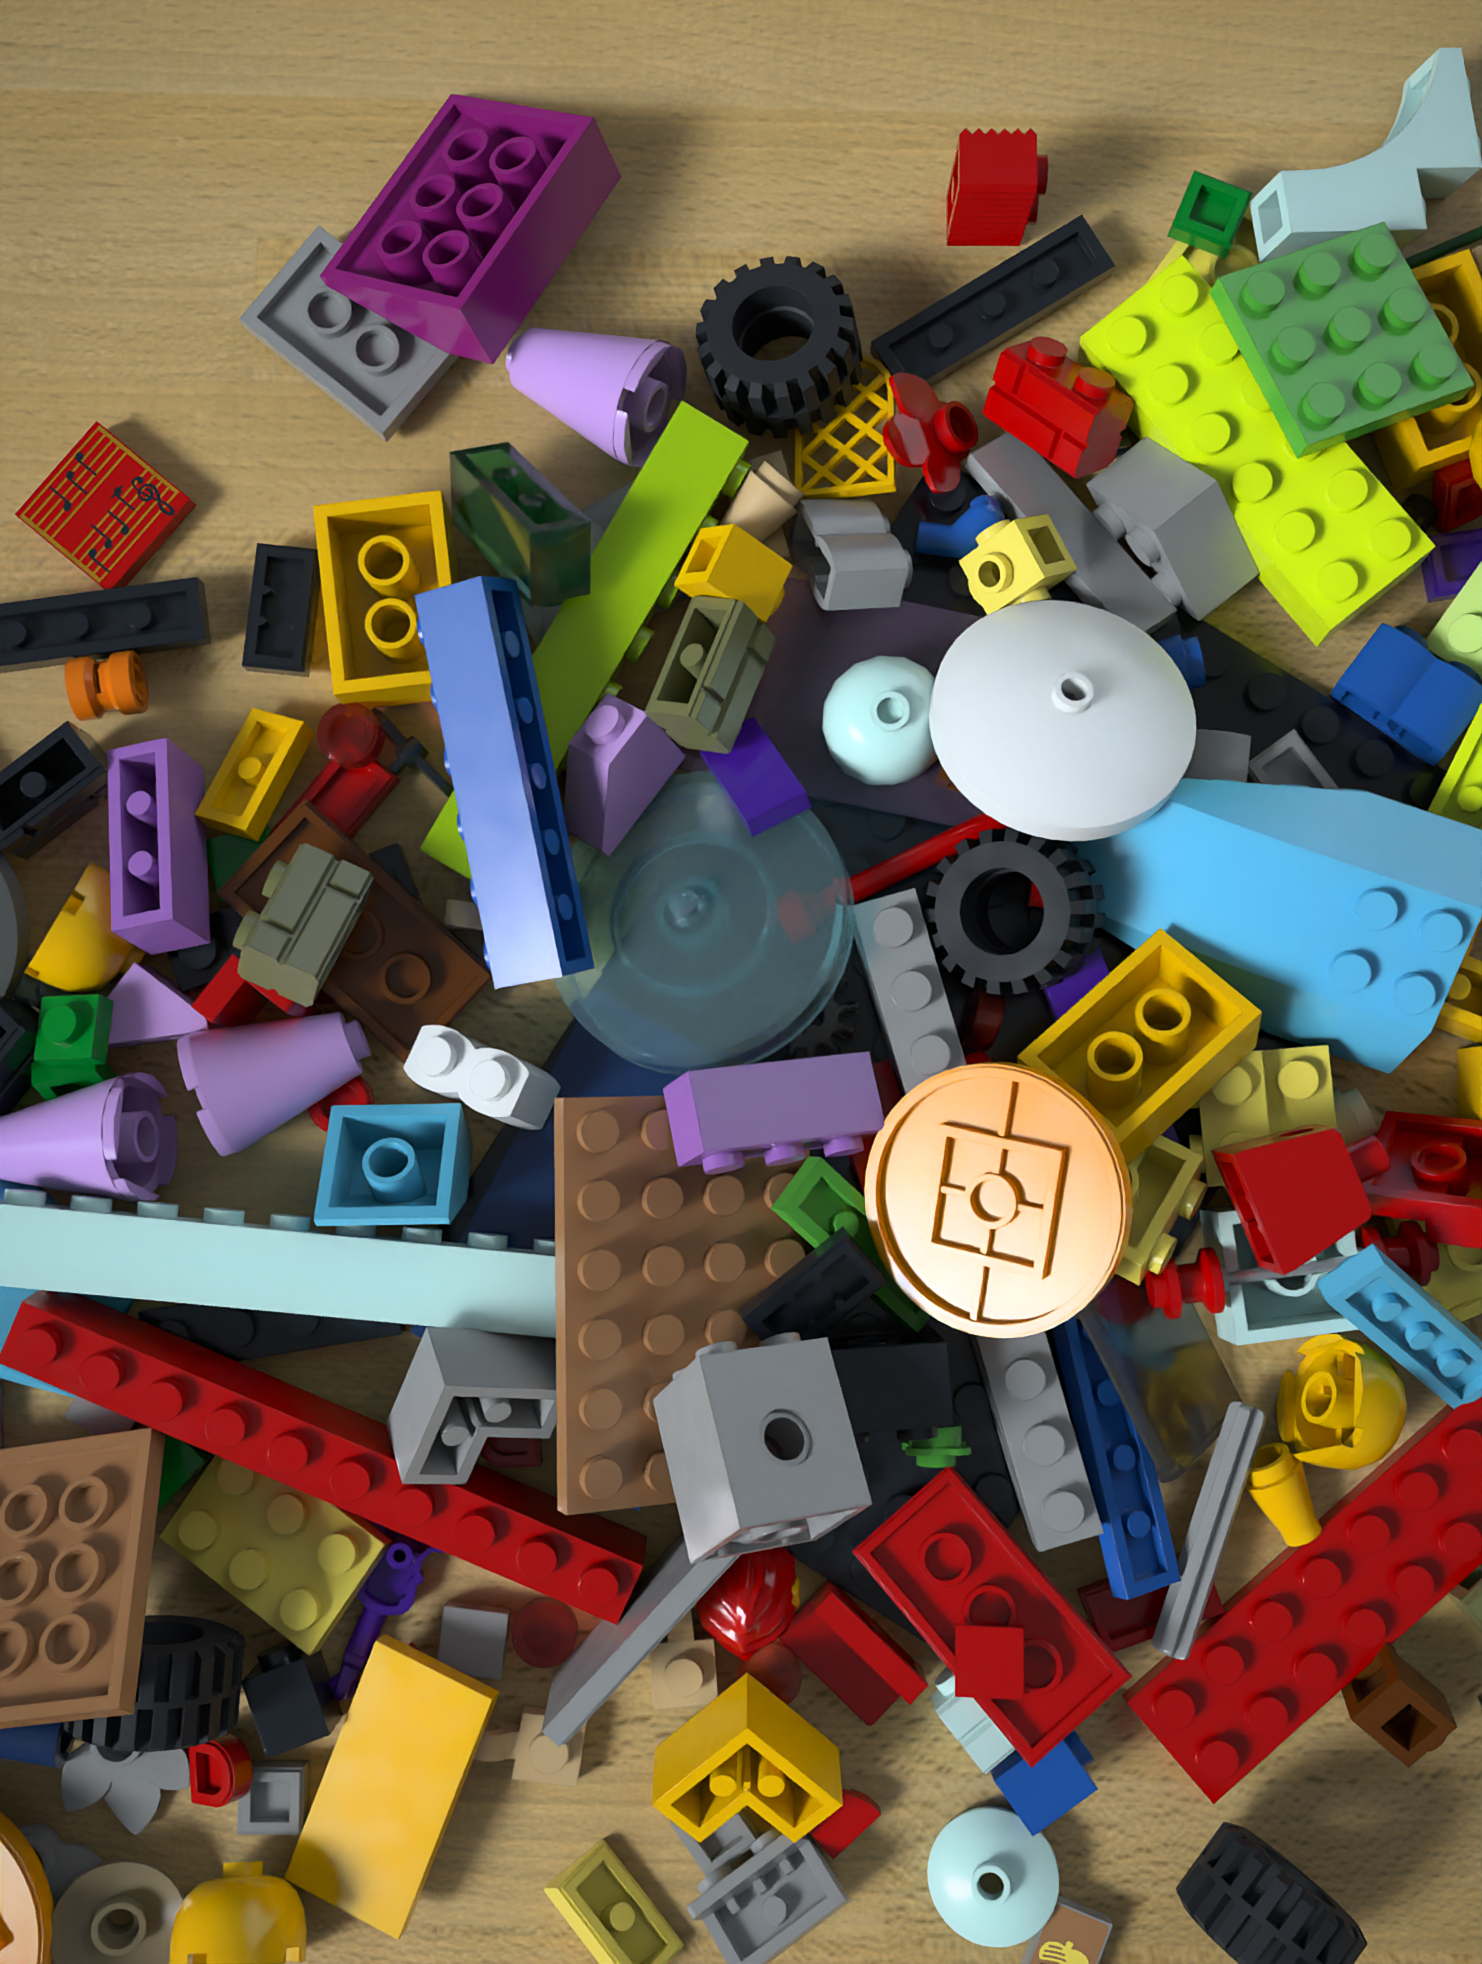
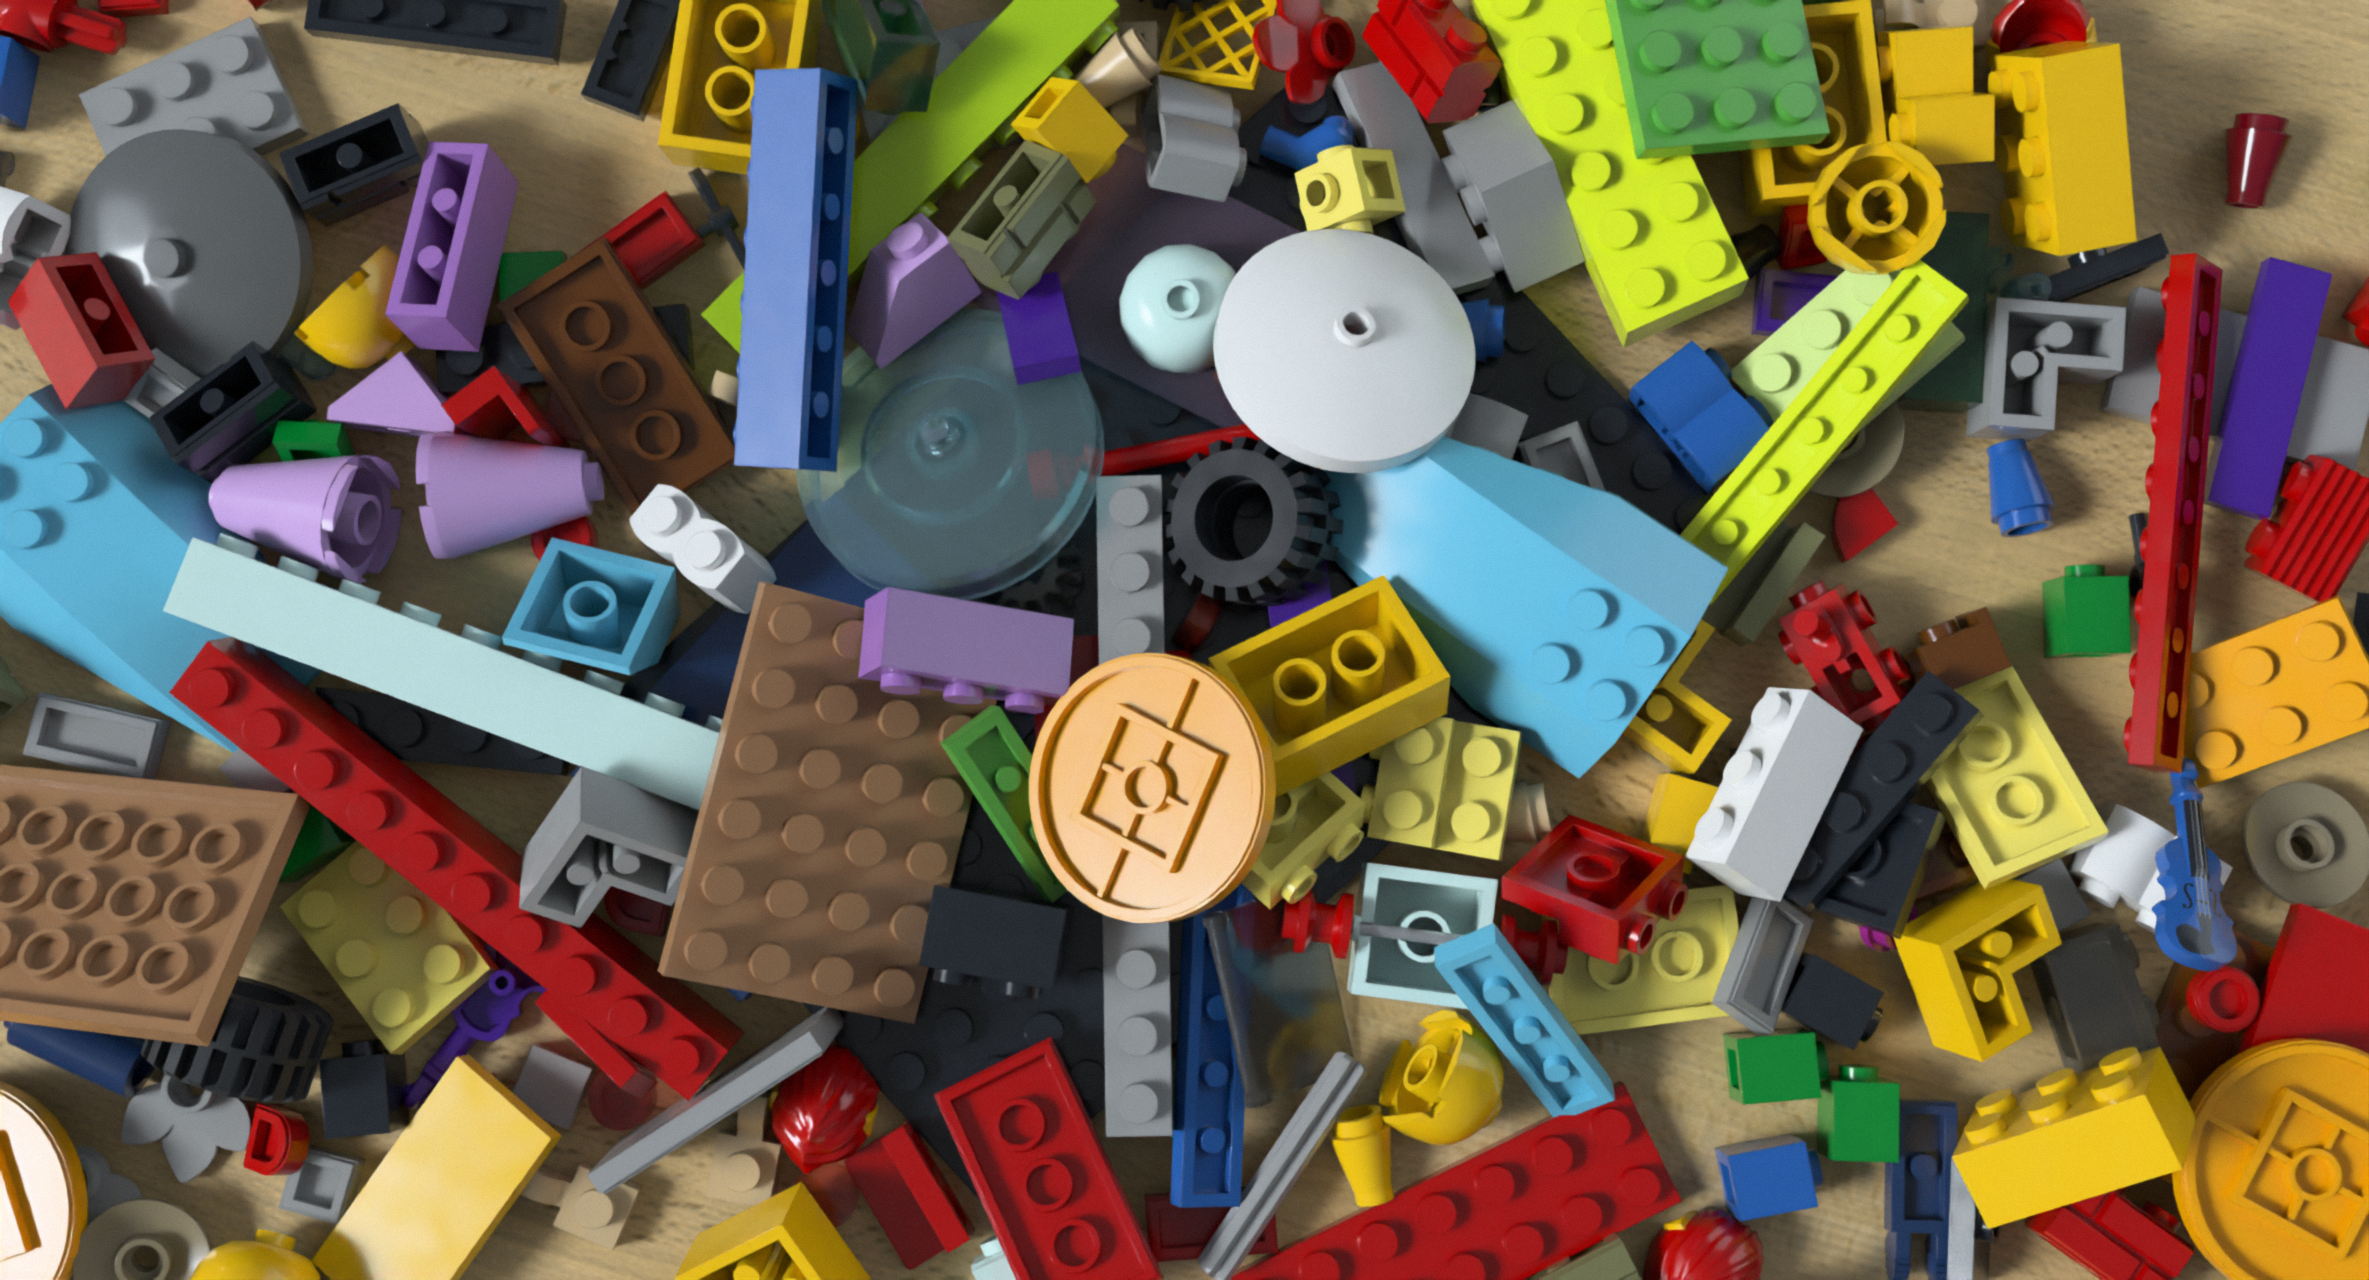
camera: 15 degrees right, 0 degrees up
green plate [34,994,114,1066] -> none
orange wheel [65,650,149,721] -> none
yellow plate [194,708,315,842] -> none
olive brick [233,843,374,1007] -> none
clear red tile [317,702,385,769] -> none
light grey brick [653,1332,872,1564] -> none
black plate [739,1226,888,1341] -> none
bright green plate [902,1422,971,1468] -> none
red tile [955,1623,1024,1700] -> none
red torso [1211,1124,1390,1275] -> none
none -> red tile [534,990,658,1100]

